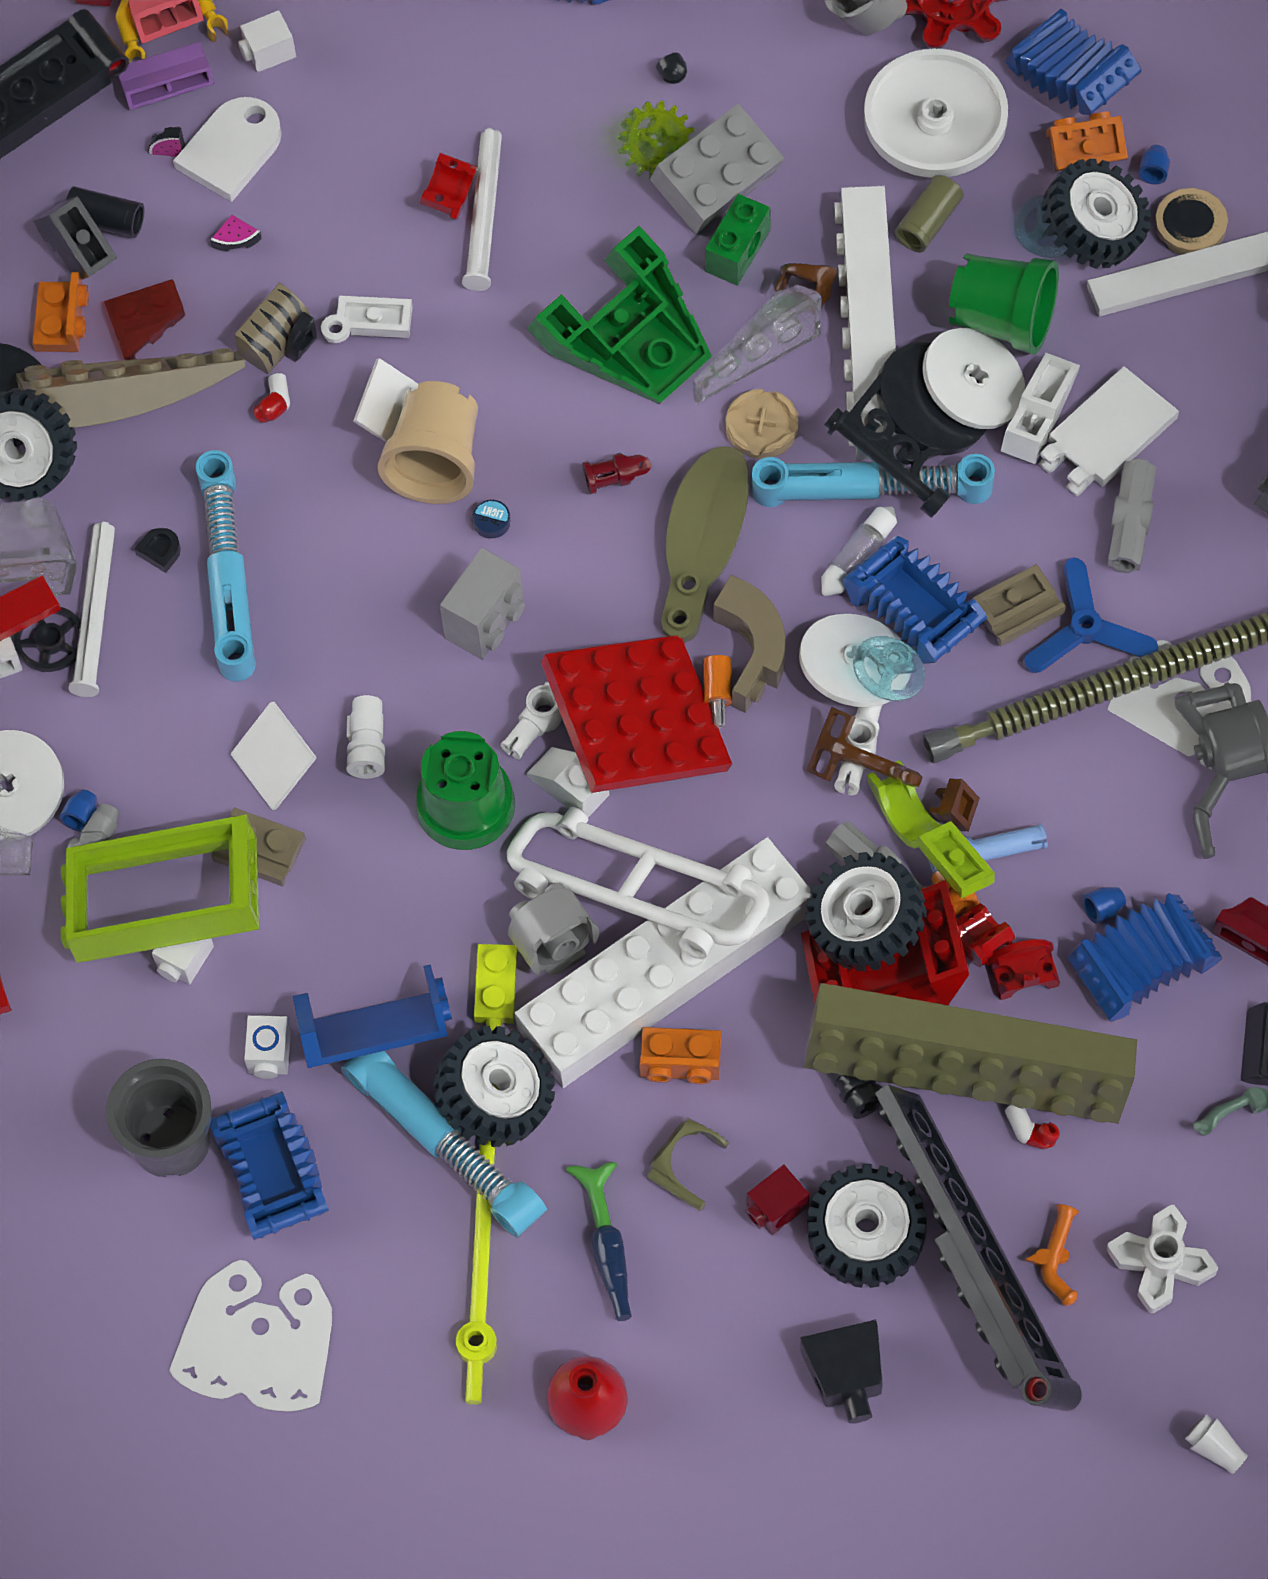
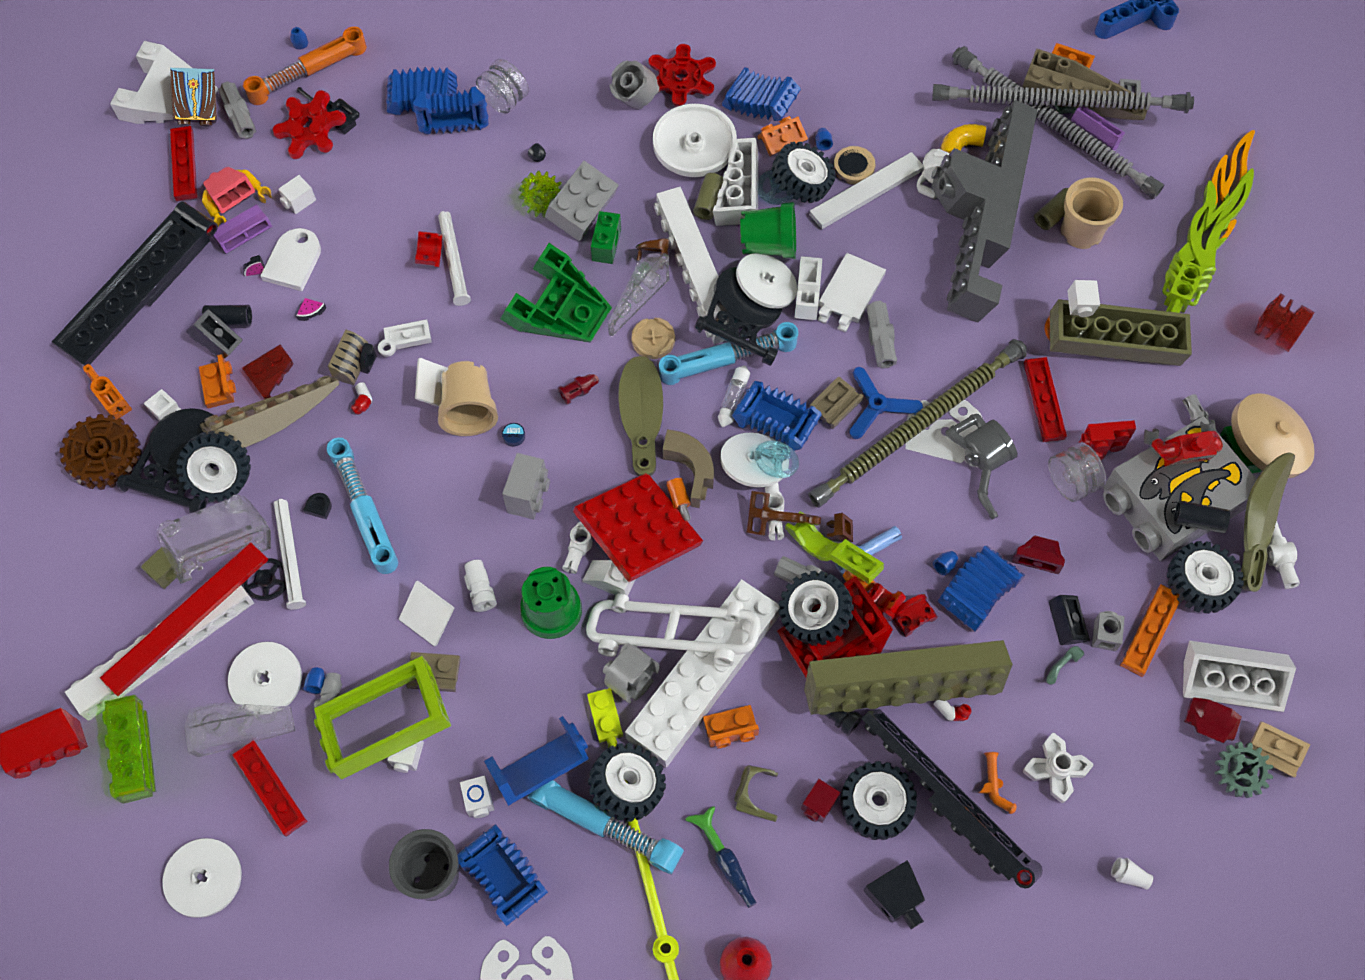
camera: 20 degrees left, 0 degrees up
none -> white wedge [713,138,758,226]

